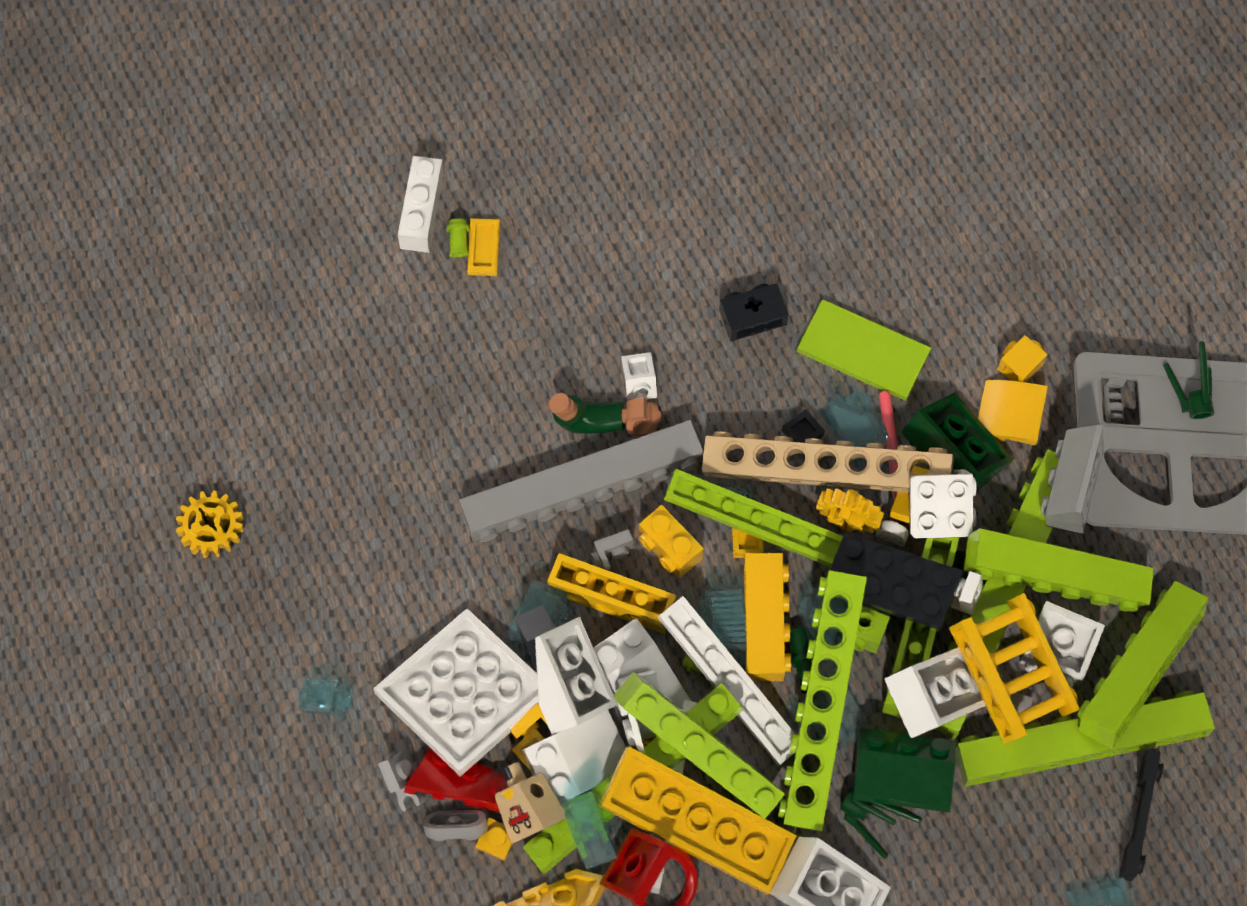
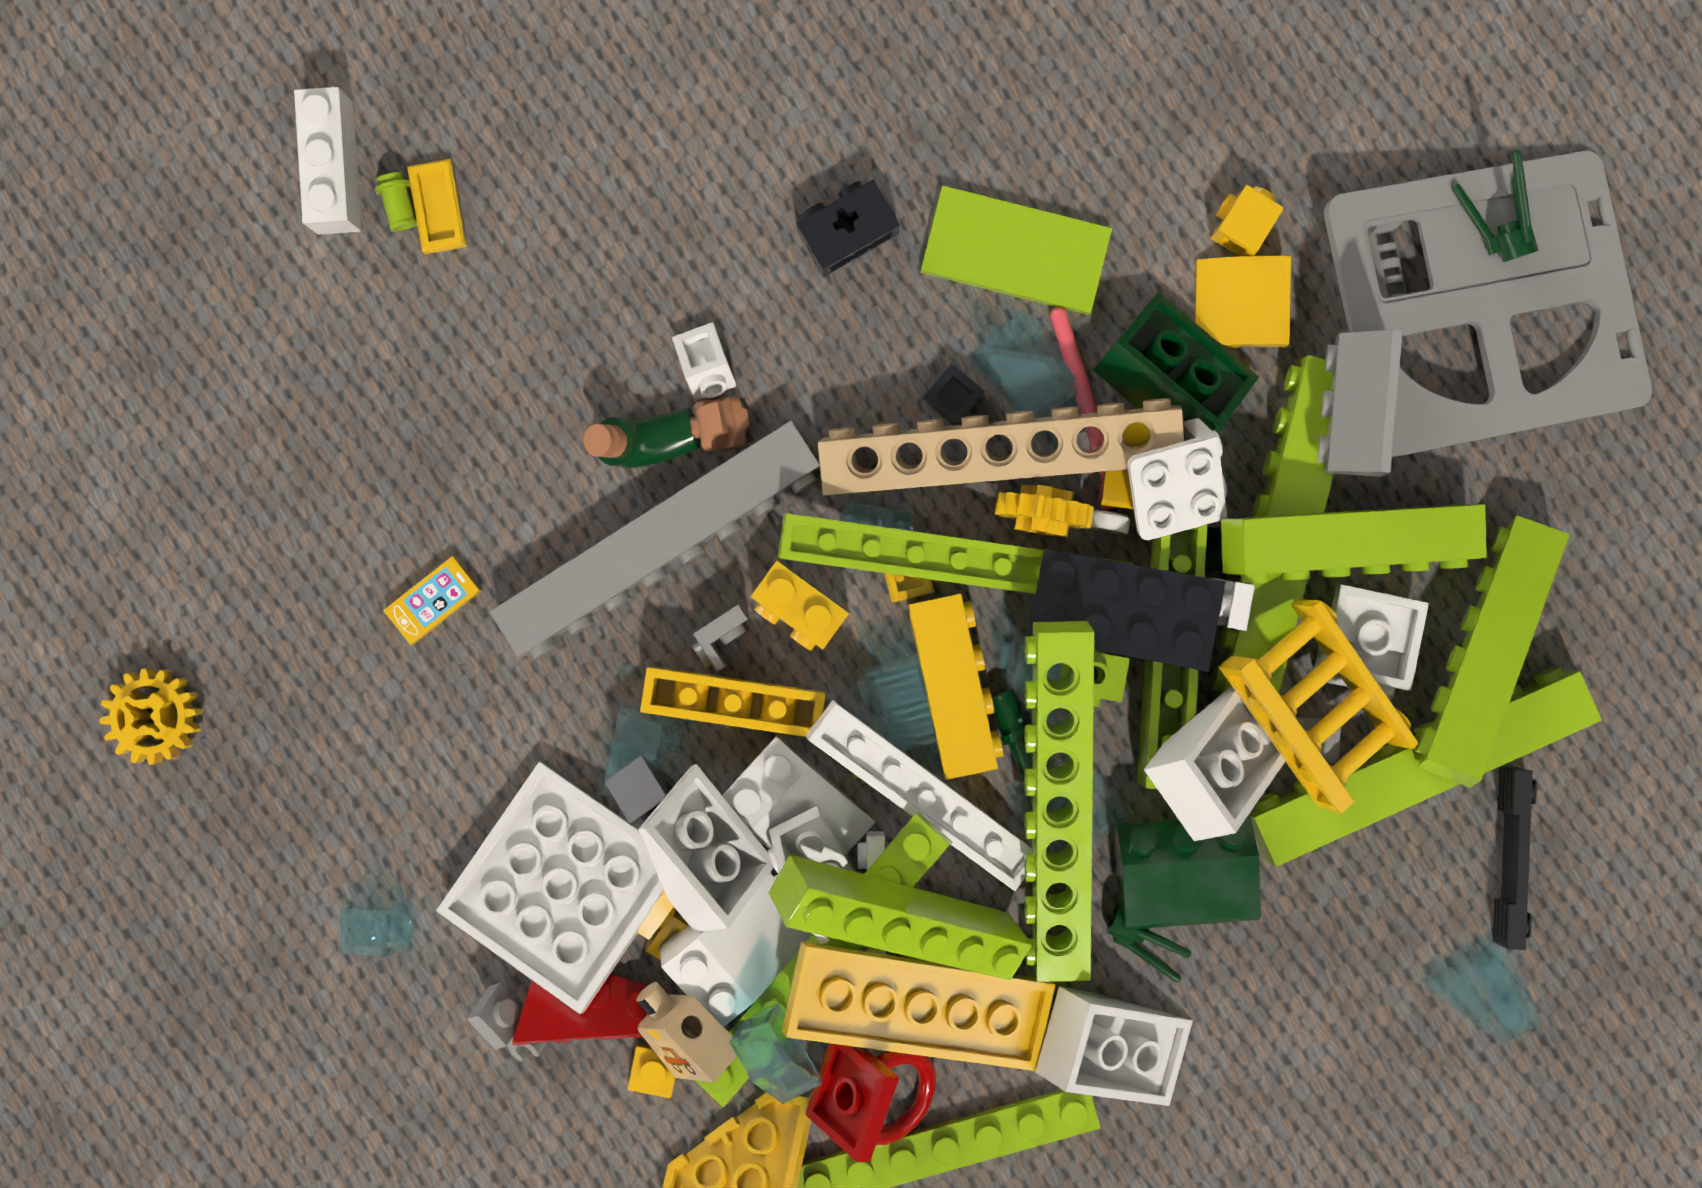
camera: 10 degrees left, 20 degrees up
light grey plate [423,810,488,841] -> none
none -> tile [383,556,482,645]

